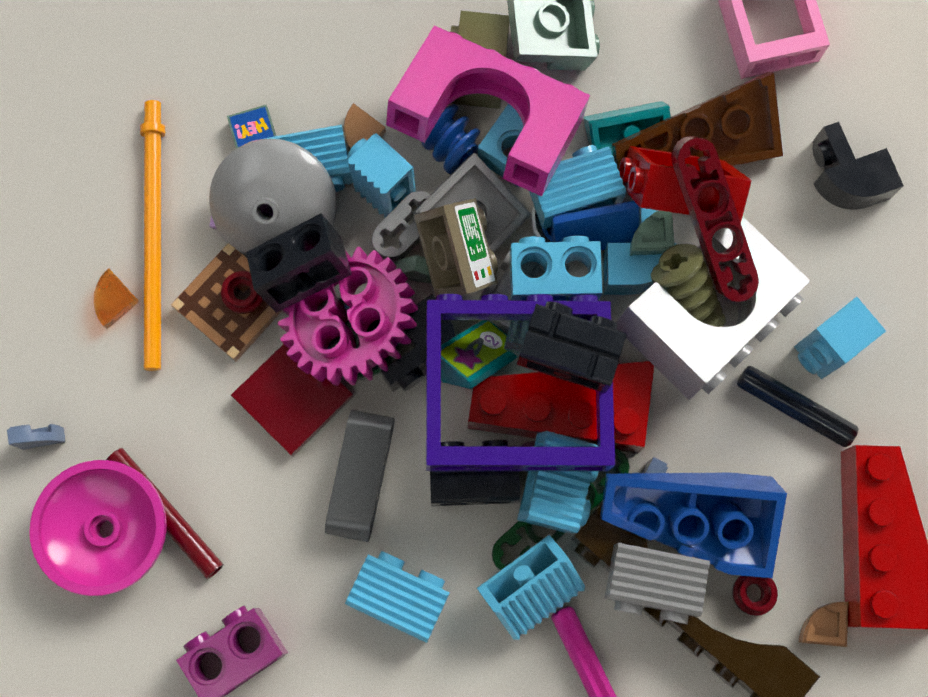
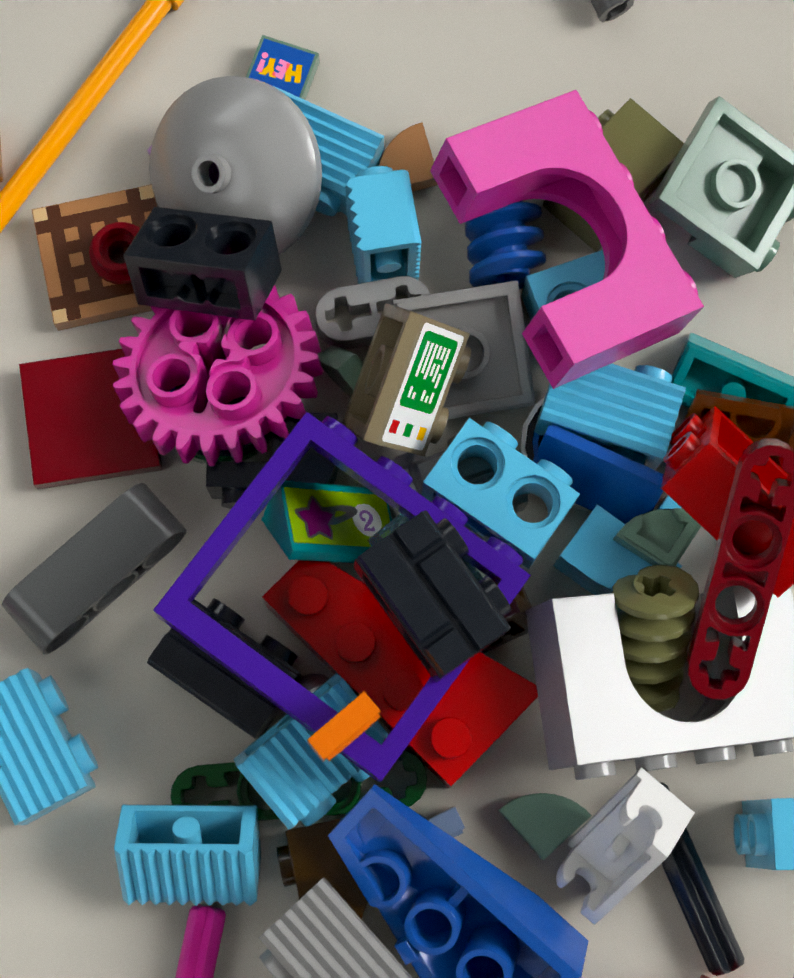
camera: 35 degrees right, 0 degrees up
none -> orange tile [307,691,381,763]
none -> sand green tile [498,793,592,860]
none -> white hinge [556,767,695,925]

